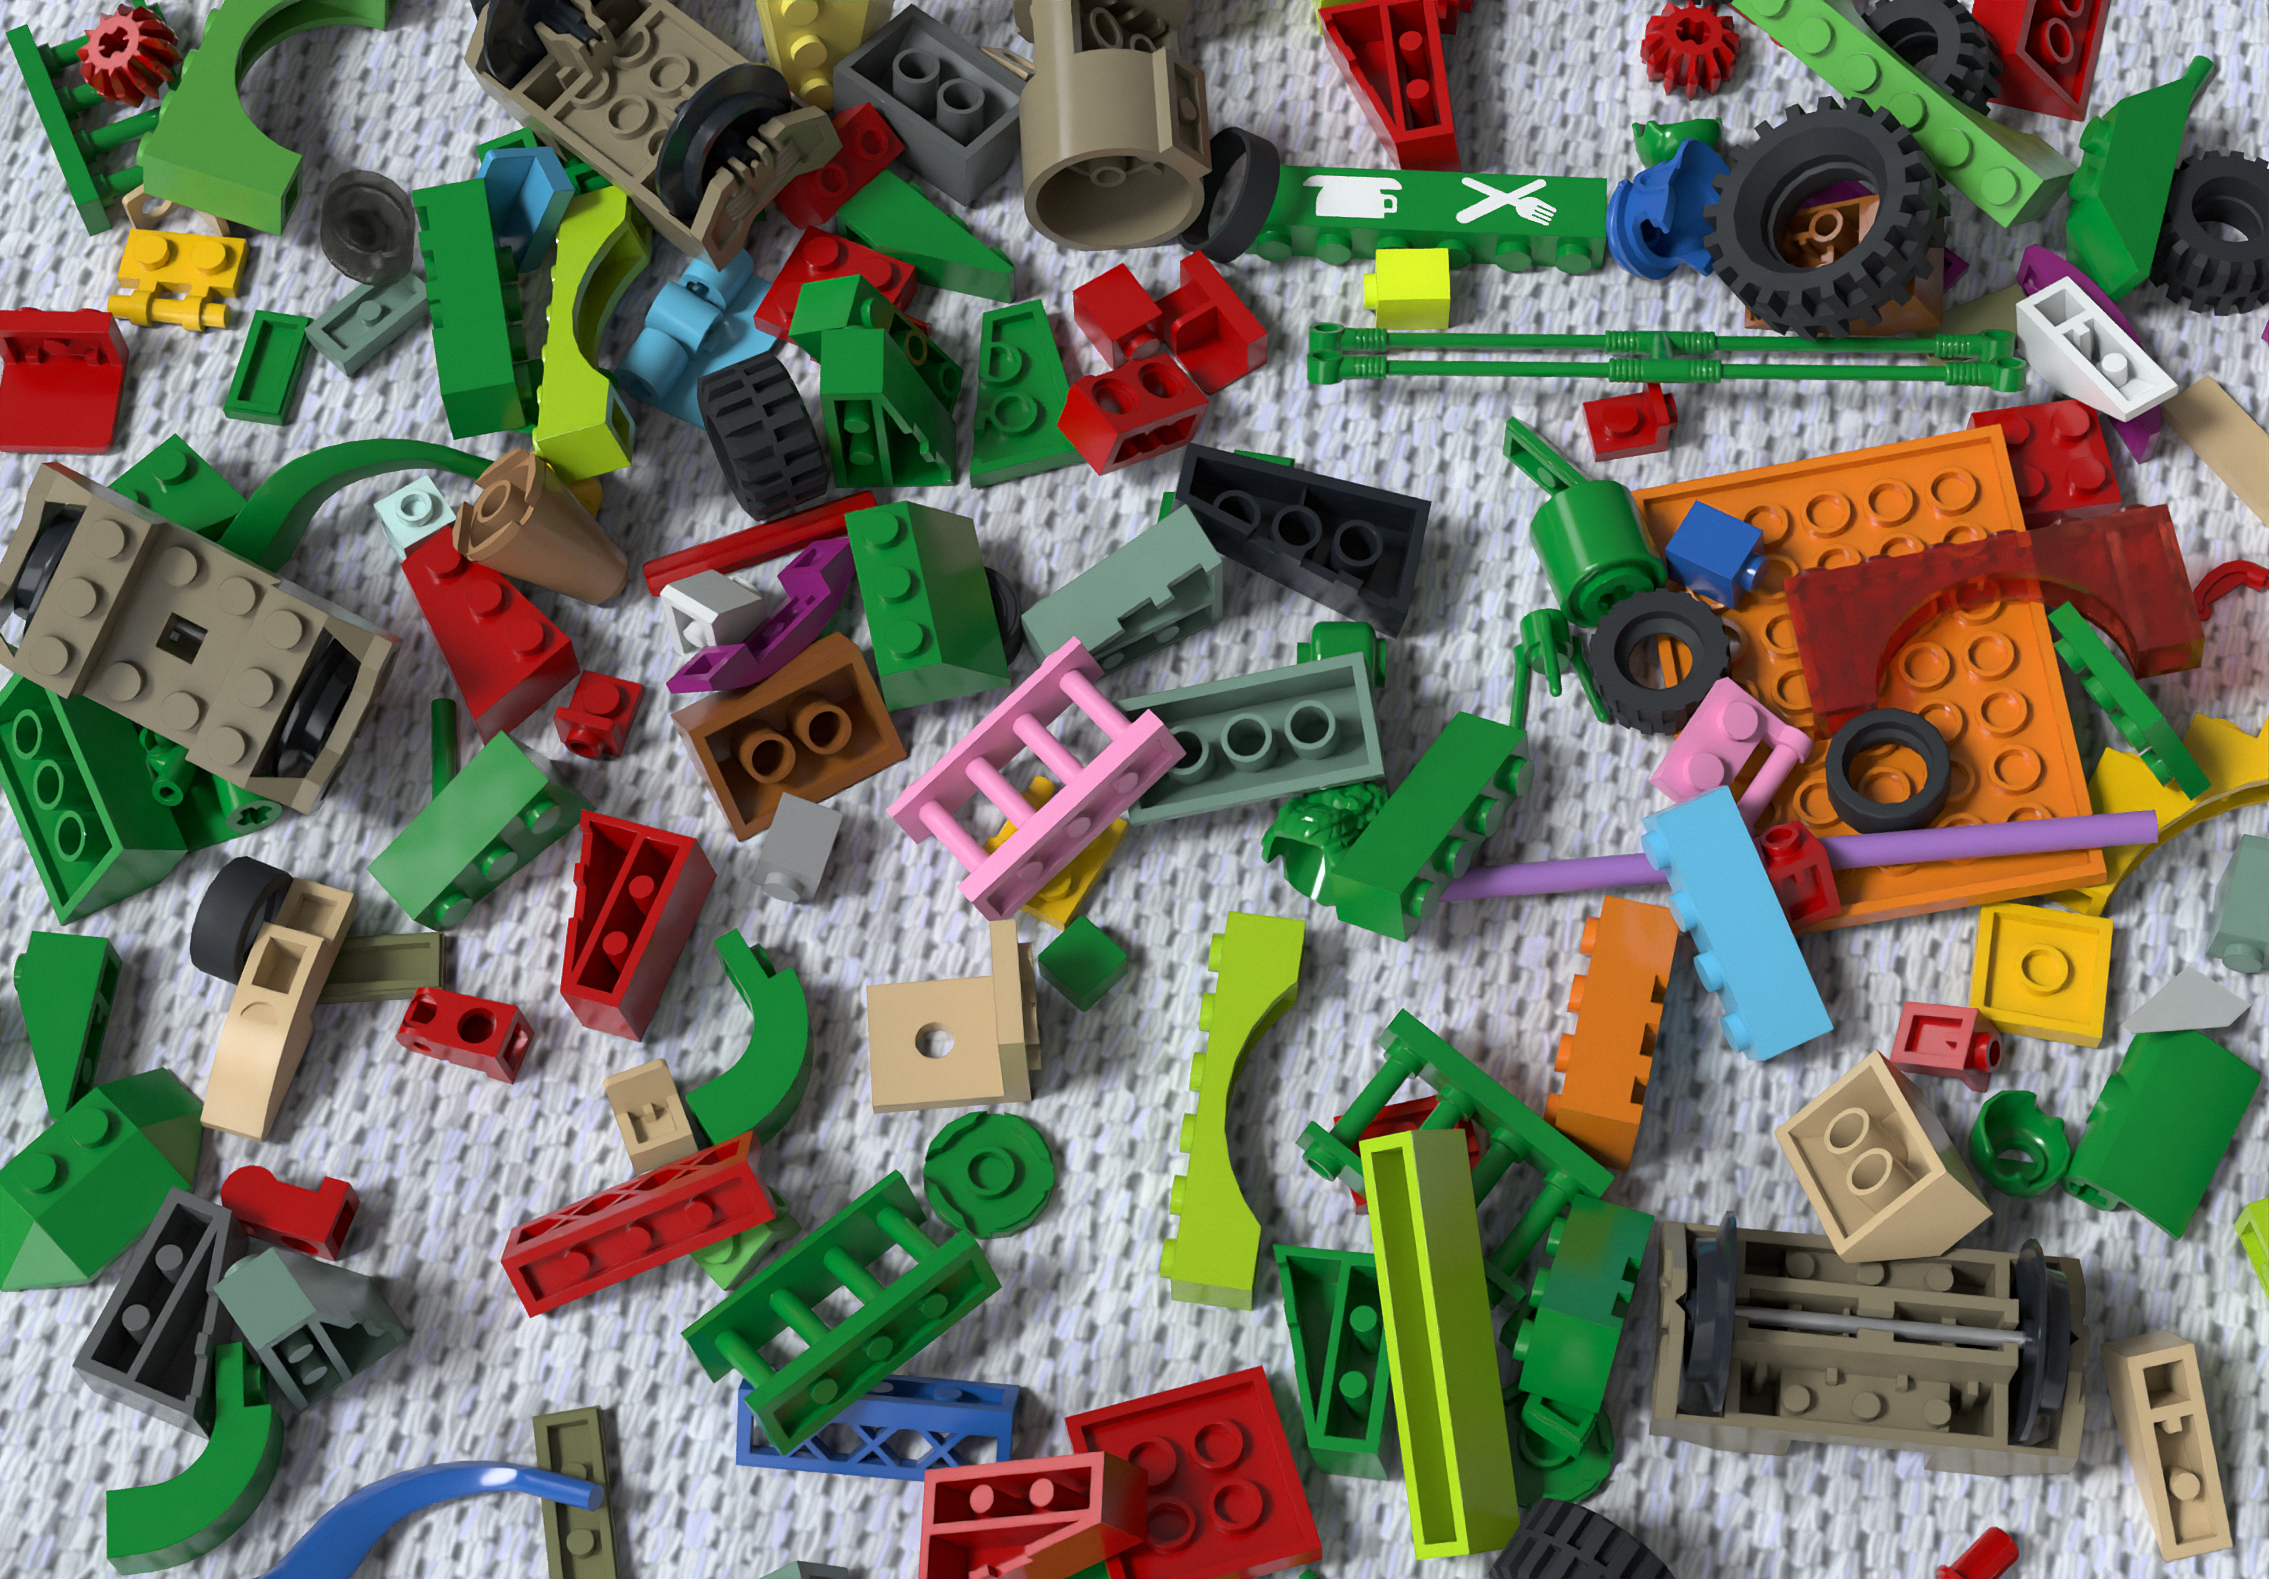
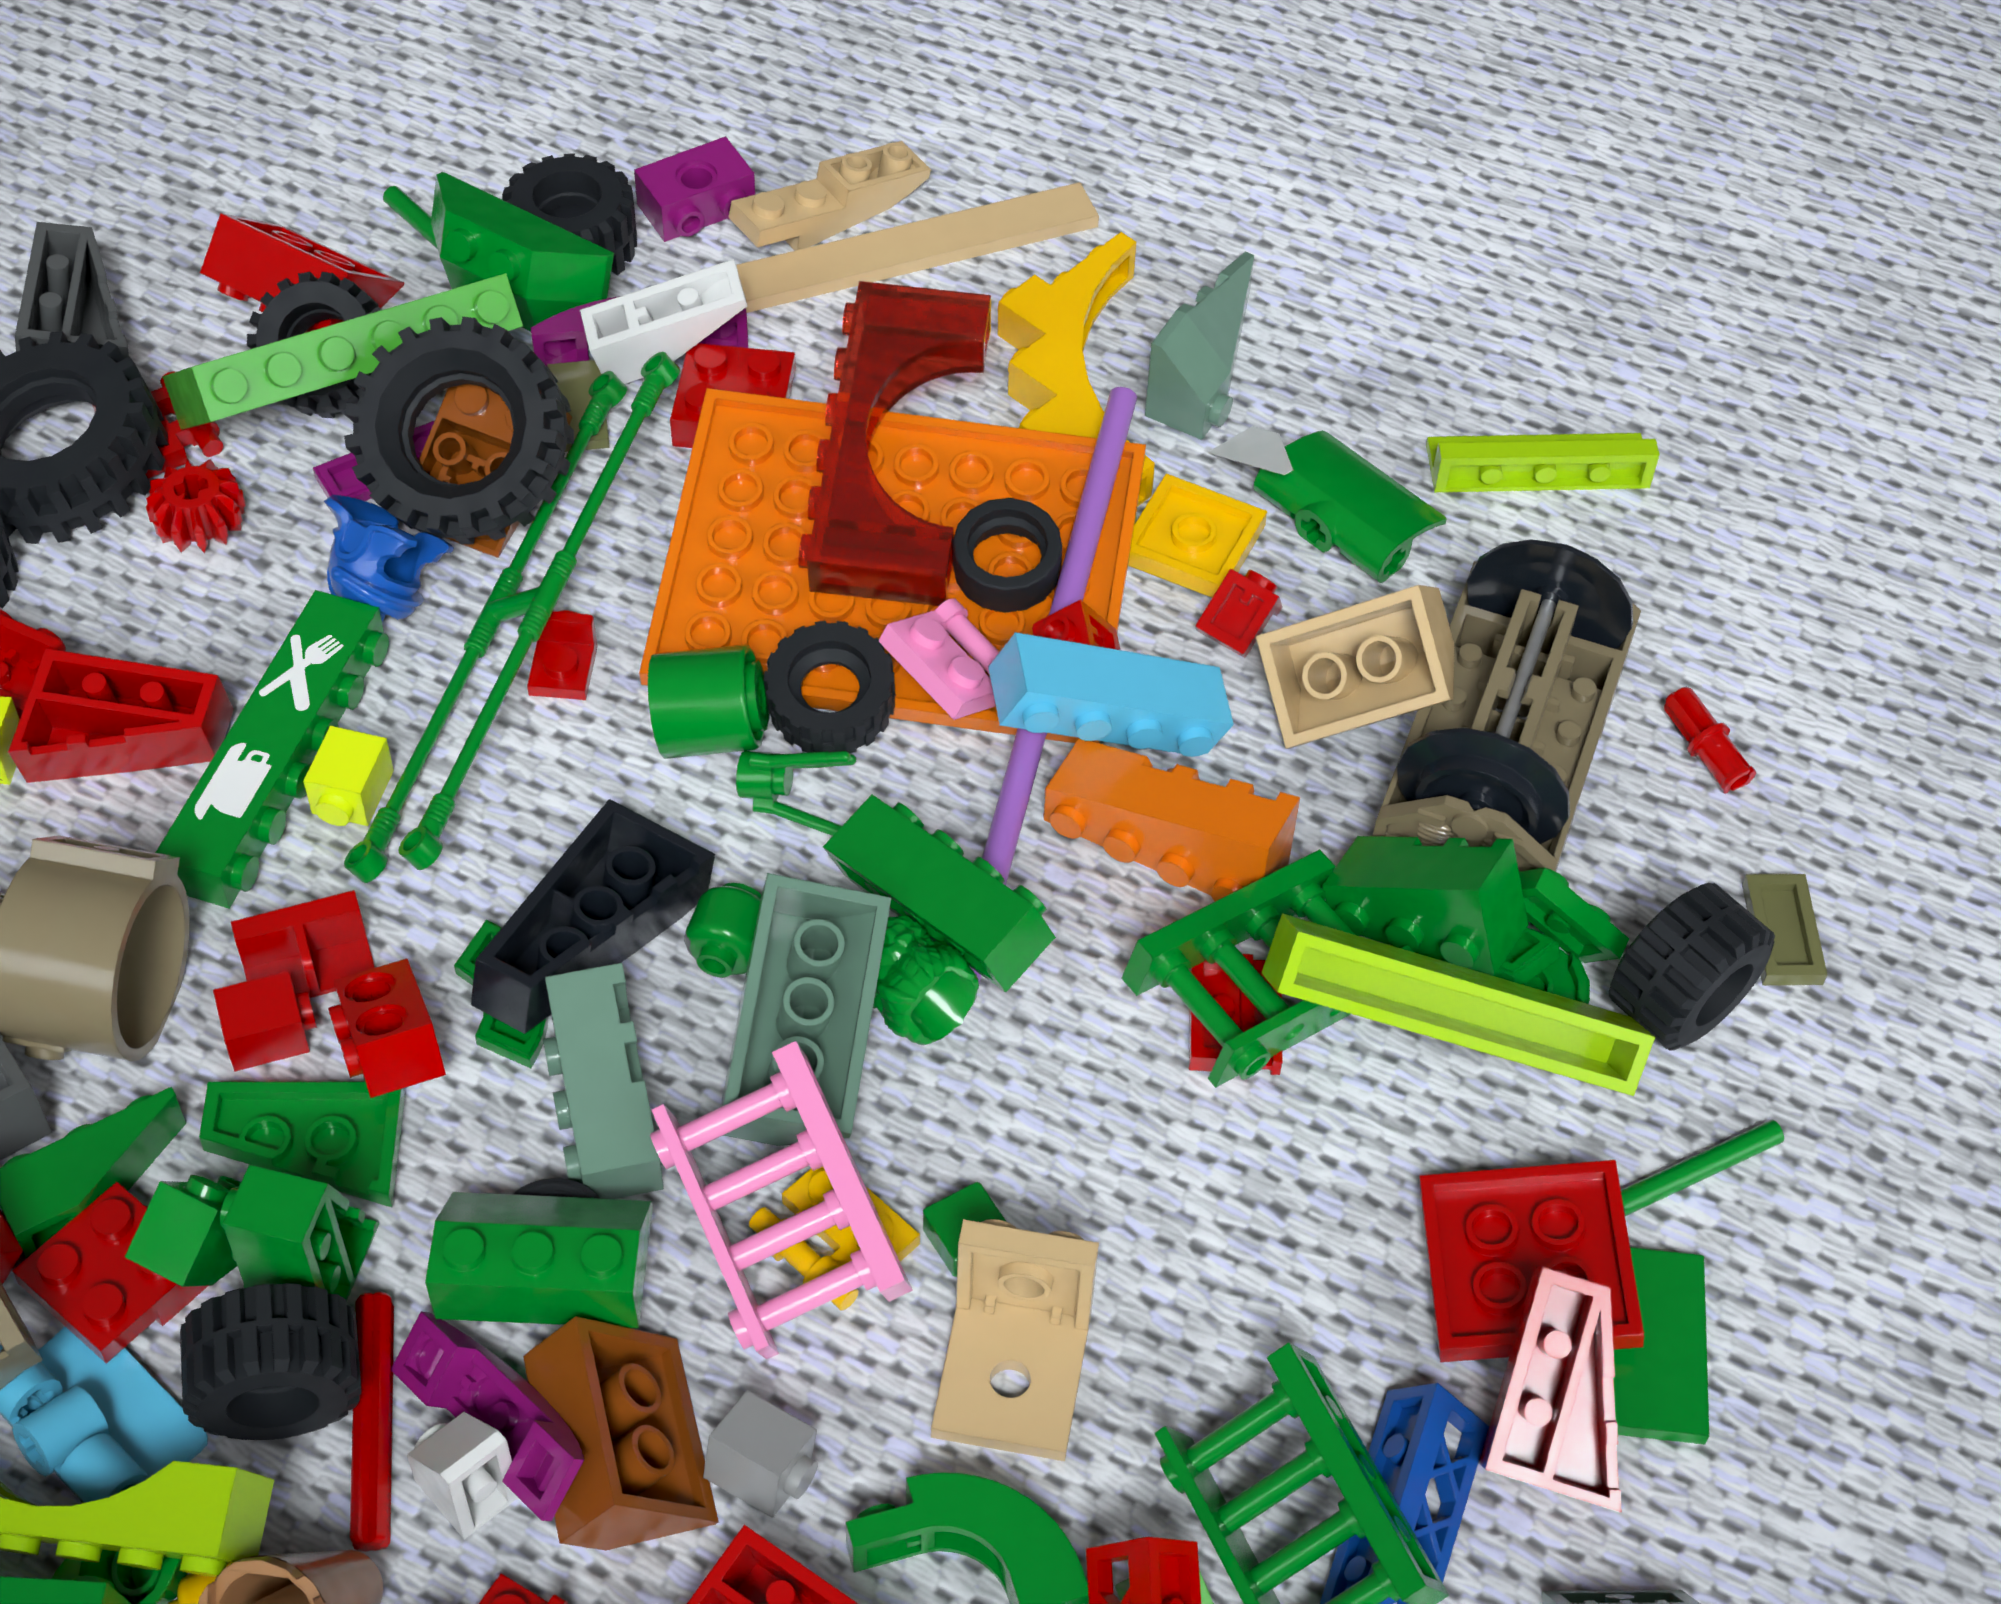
camera: 80 degrees left, 10 degrees down
green tile [923,1111,1055,1240] -> none
lime arch [1160,911,1306,1311] -> none
black tyre [1177,126,1280,264] -> none
green wedge [1273,1244,1397,1481] -> none
green slope [1503,416,1595,497] -> none
green hair [1632,117,1726,169] -> none
blue brick [1665,500,1769,610] -> none
green hair [1968,1090,2072,1199] -> none
green plate [2047,601,2212,801] -> none
tan slope [2100,1330,2233,1562] -> none
none -> green plate [1519,868,1629,963]

